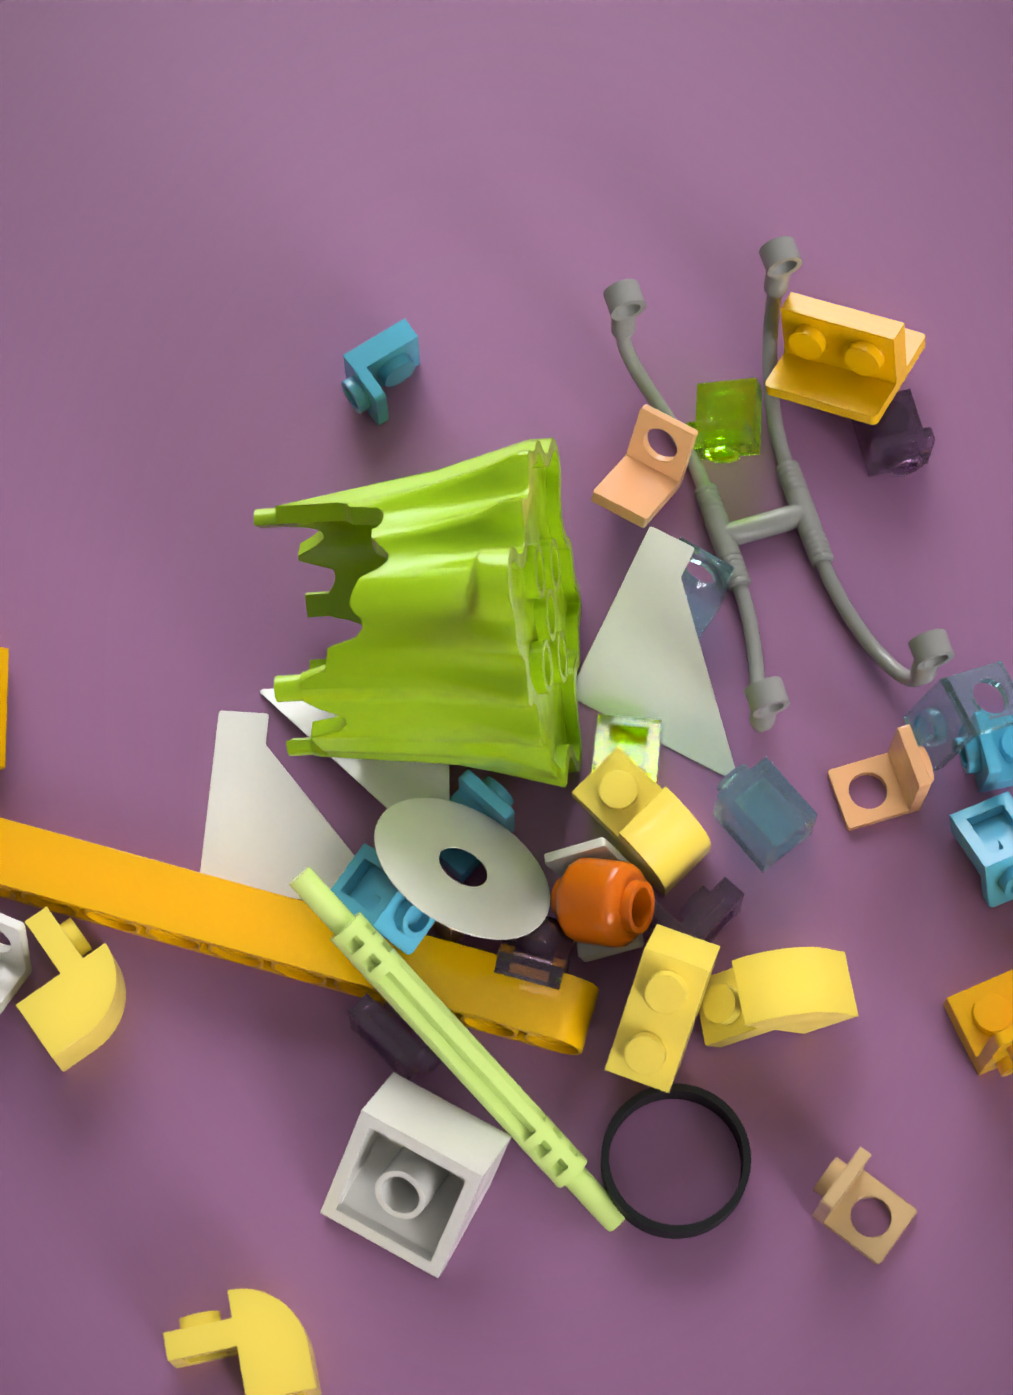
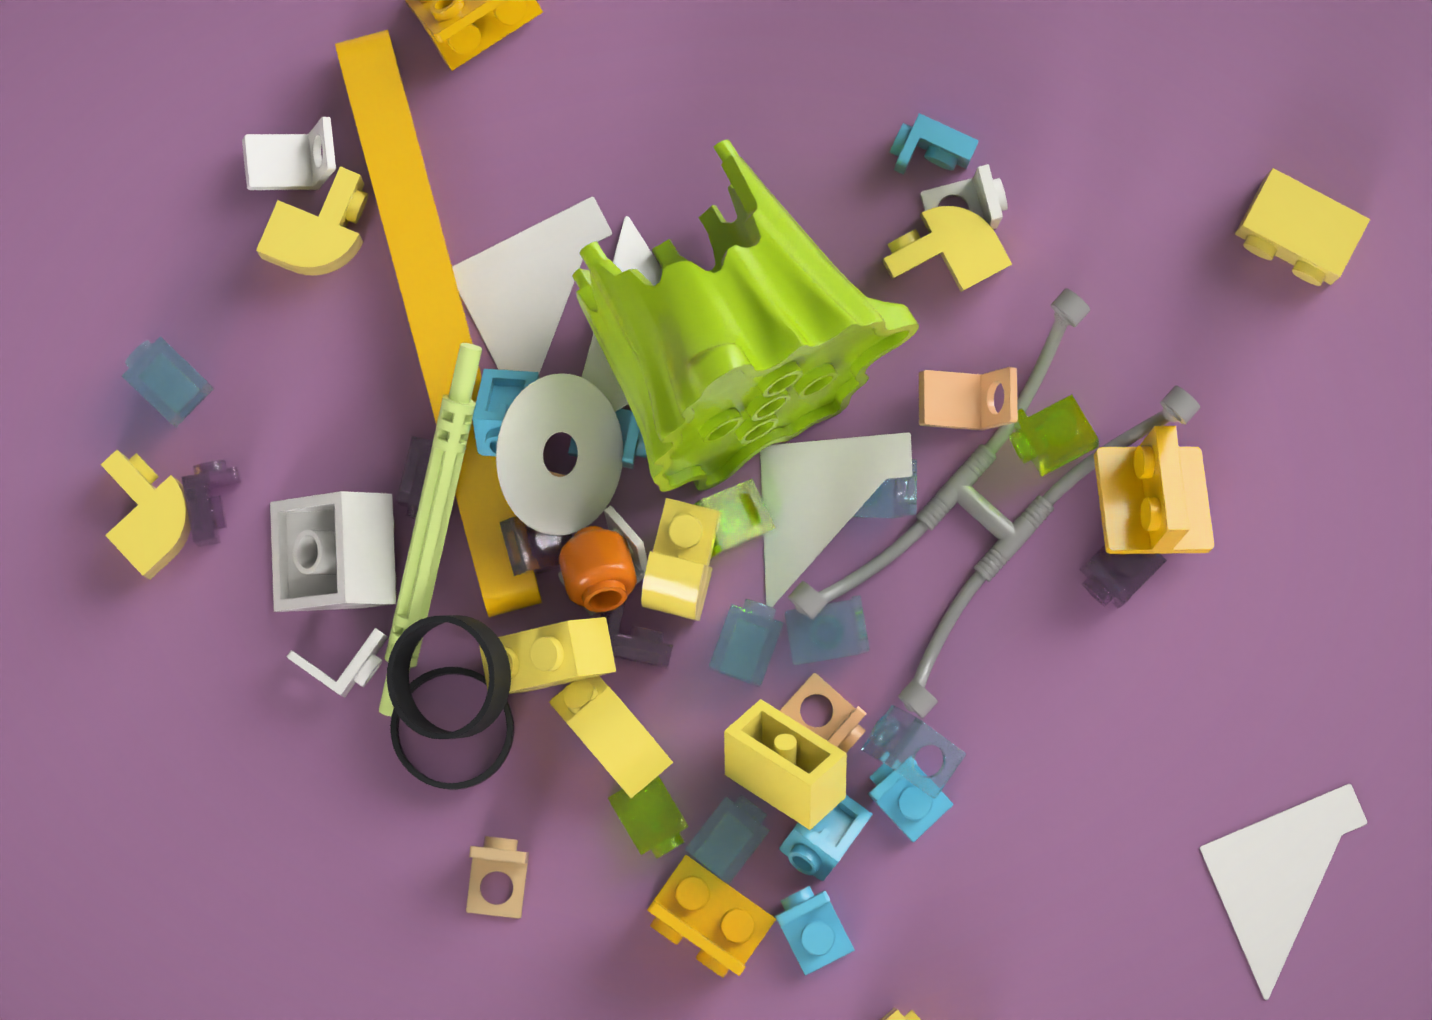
camera: 50 degrees right, 15 degrees up
none -> clear light blue brick [122,336,214,428]
none -> clear purple bracket [181,460,242,547]
none -> white bracket [286,628,388,698]
none -> black tyre [387,615,511,739]
none -> clear neon green bracket [608,775,689,859]
none -> clear light blue brick [685,795,770,884]
none -> light yellow brick [724,699,847,830]
none -> clear light blue bracket [784,595,870,665]
none -> light yellow brick [882,206,1012,292]
none -> white bracket [920,164,1008,229]
none -> light yellow brick [1235,168,1370,286]

